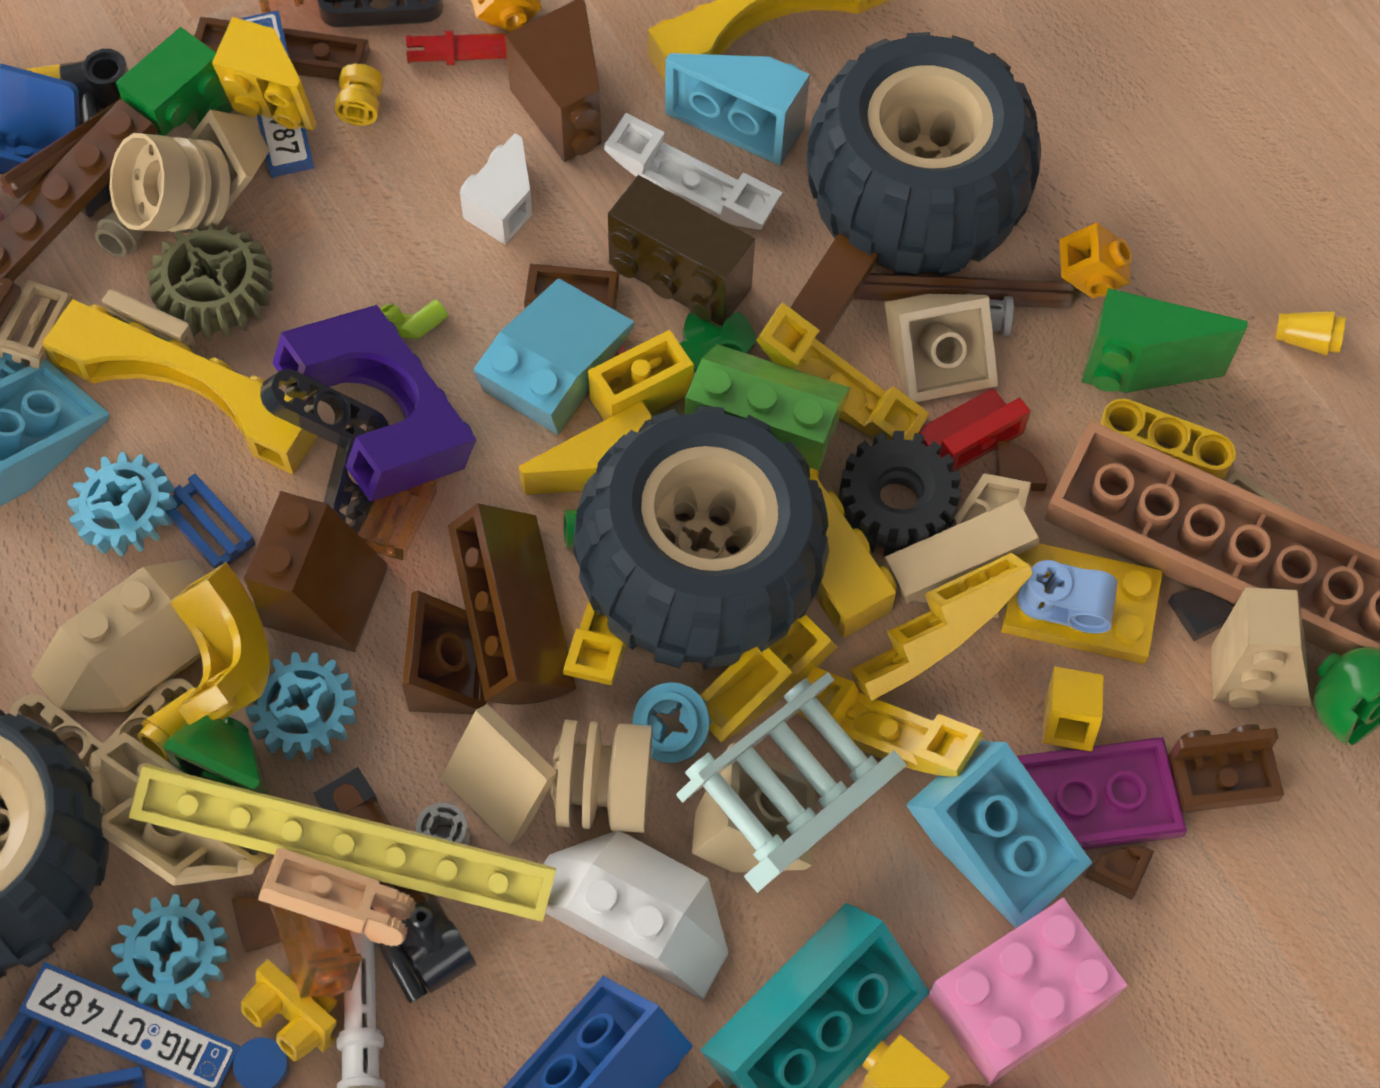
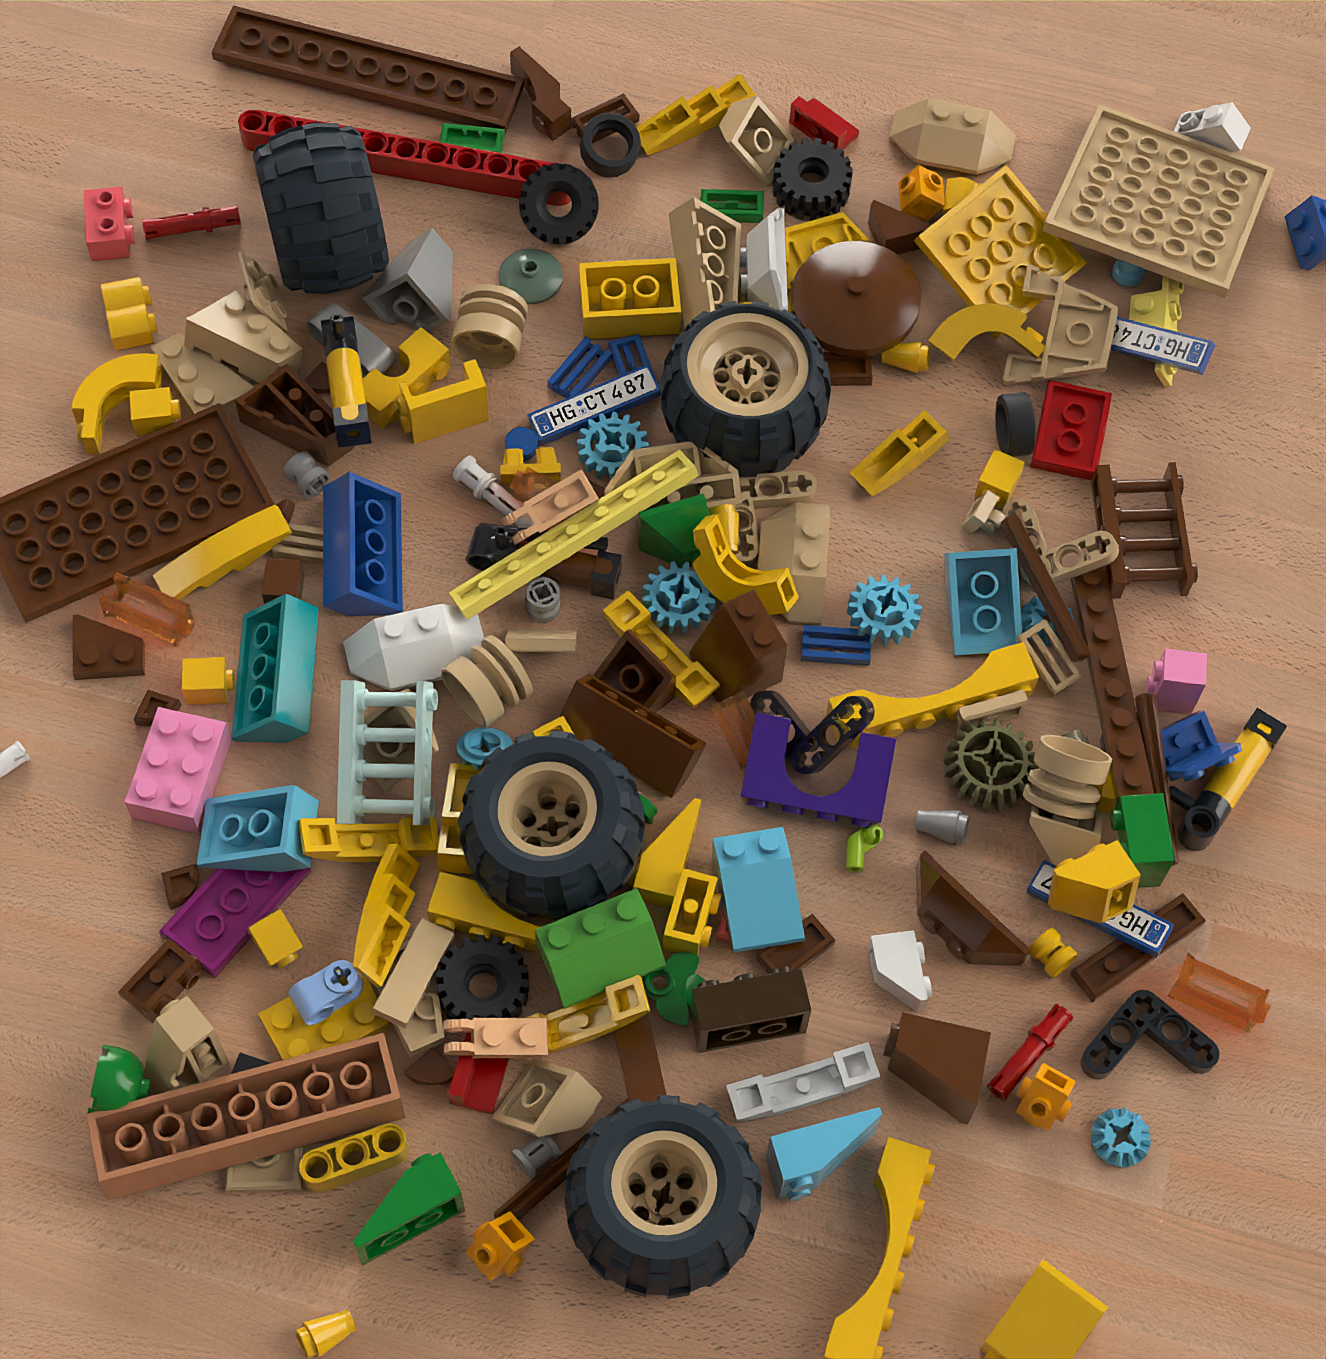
camera: 135 degrees right, 0 degrees up
none -> light nougat hinge [443,1018,548,1058]
none -> yellow slope [602,590,720,708]
none -> light grey cone [915,809,969,845]
none -> reddish brown wedge [916,850,1031,966]

